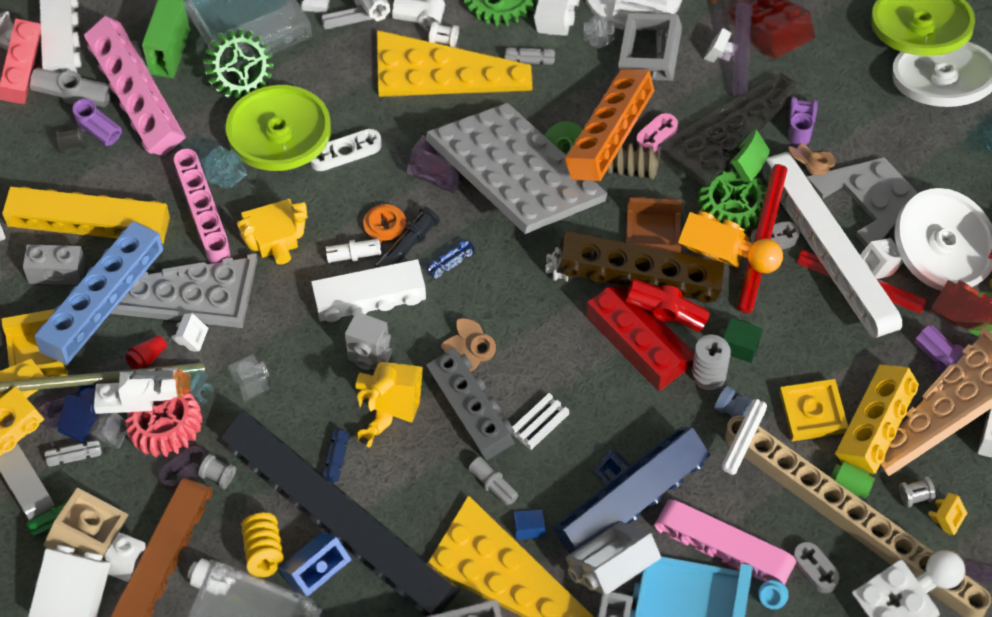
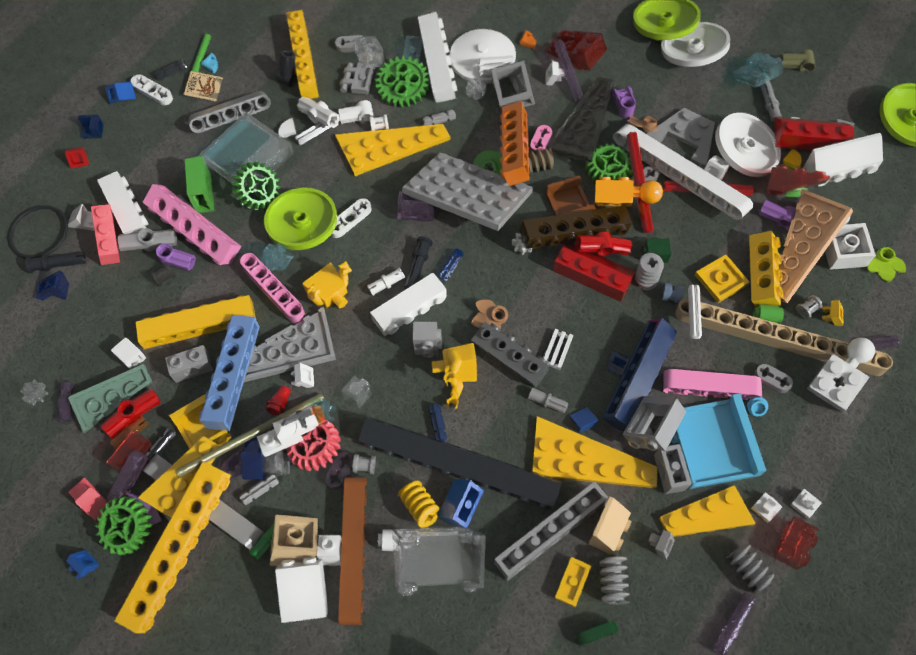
camera: 20 degrees left, 5 degrees up
orange gear [363,204,406,243] -> none
bright green slope [731,129,770,182] -> none

